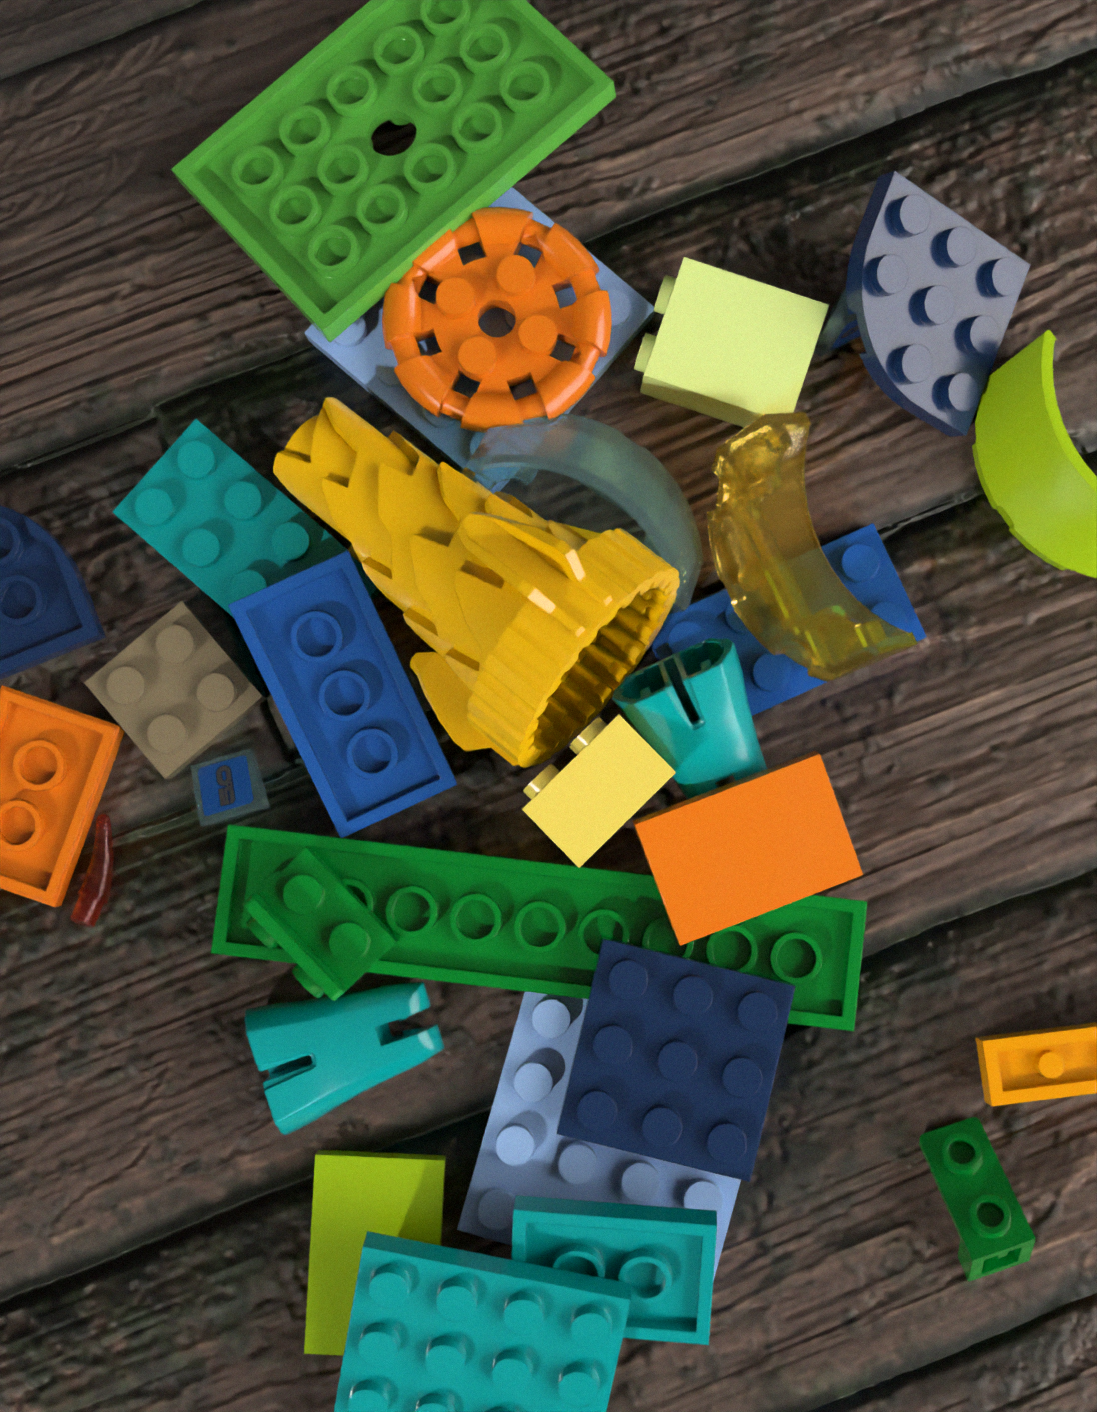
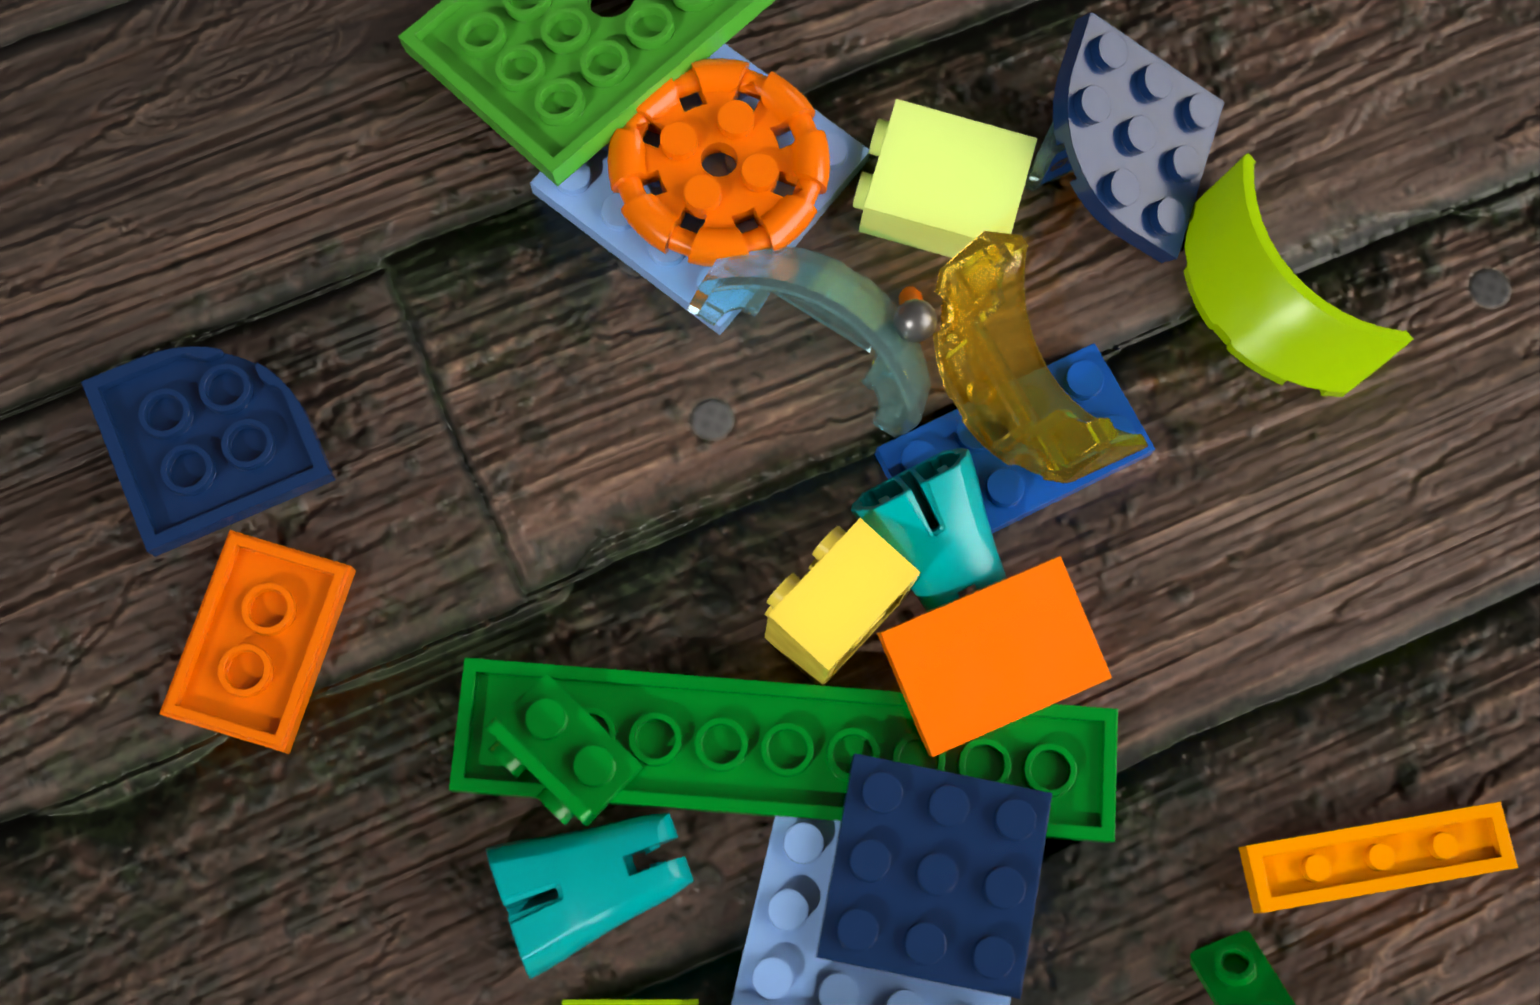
camera: 10 degrees left, 10 degrees down
clear red helmet [70,814,114,928] -> none
dark tan plate [84,601,267,780] -> none
teal plate [113,419,380,618] -> none
slope [191,748,270,827] -> none
blue plate [228,550,458,838] -> none
yellow cone [273,397,680,768] -> none
none -> flat silver piece [893,286,938,343]

